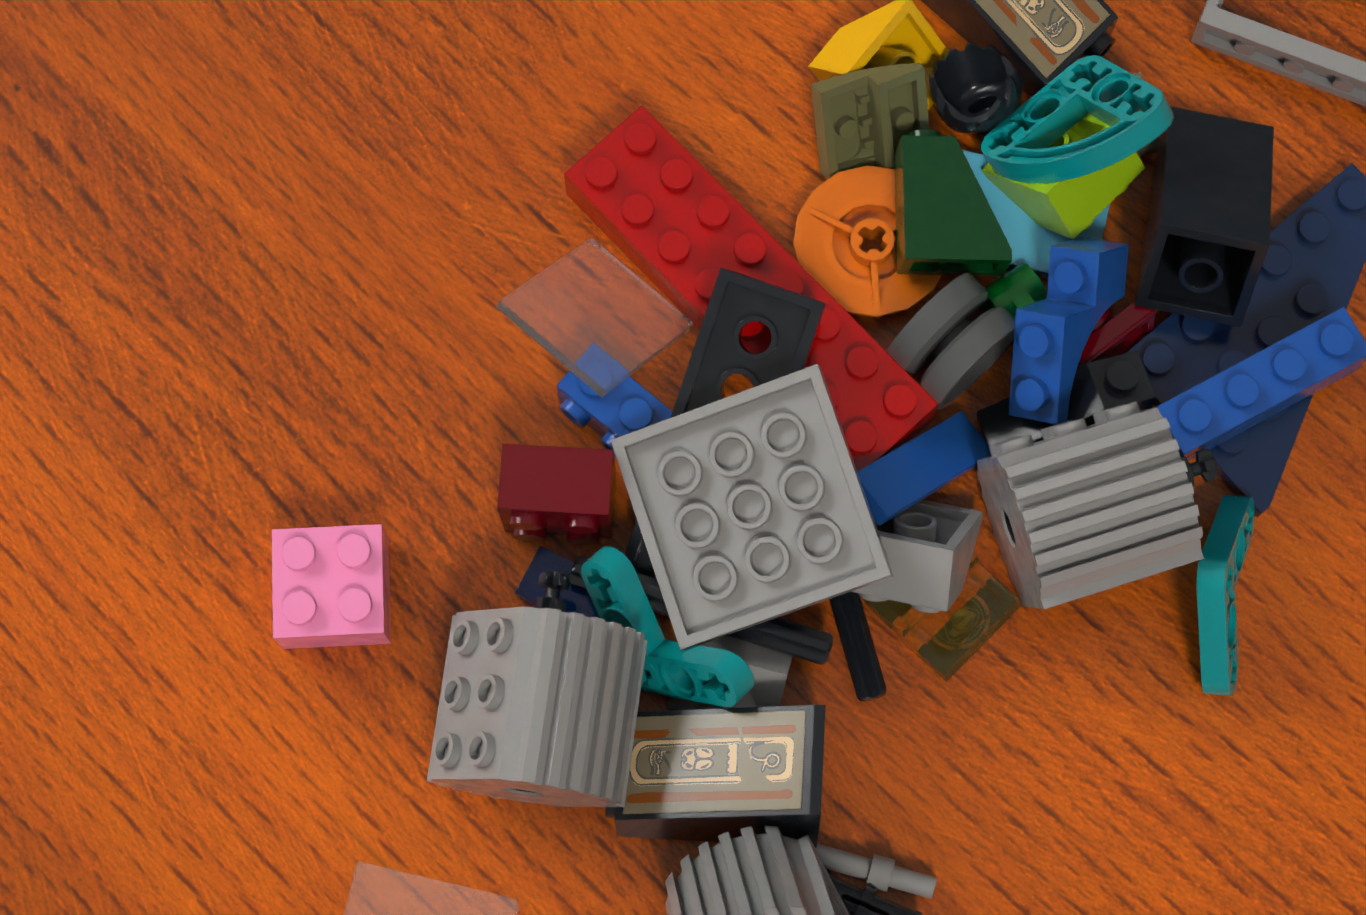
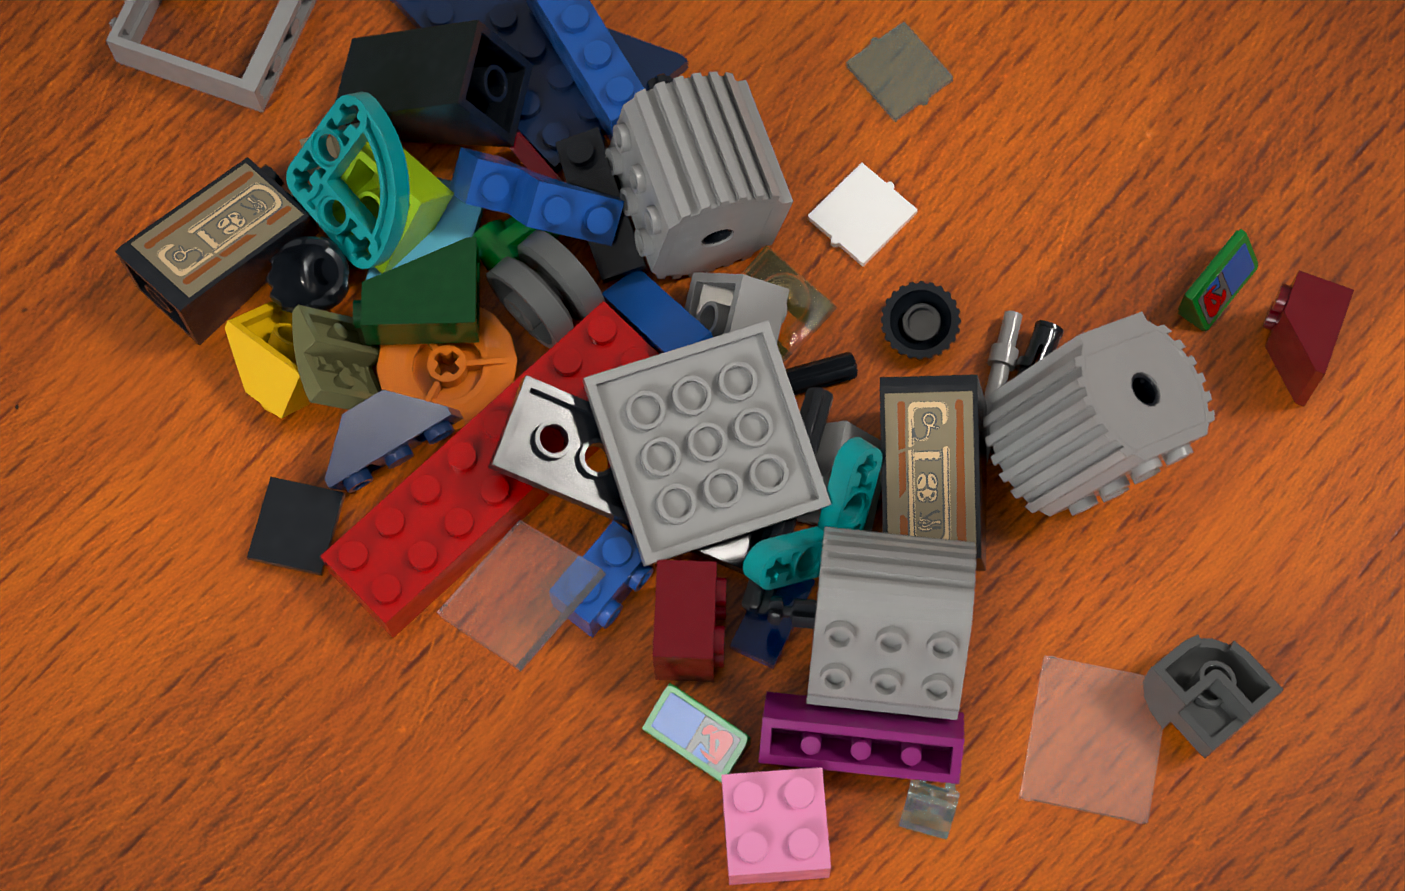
camera: 90 degrees left, 5 degrees down
teal beam [1197,495,1255,696] -> none
none -> black piece [247,477,345,576]
none -> slope [324,390,464,493]
none -> slope [642,683,751,783]
none -> magenta brick [759,691,965,784]
none -> white piece [807,163,918,267]
none -> clear light blue piece [846,22,953,122]
none -> black hat [880,281,962,360]
none -> clear light blue tile [899,779,960,840]

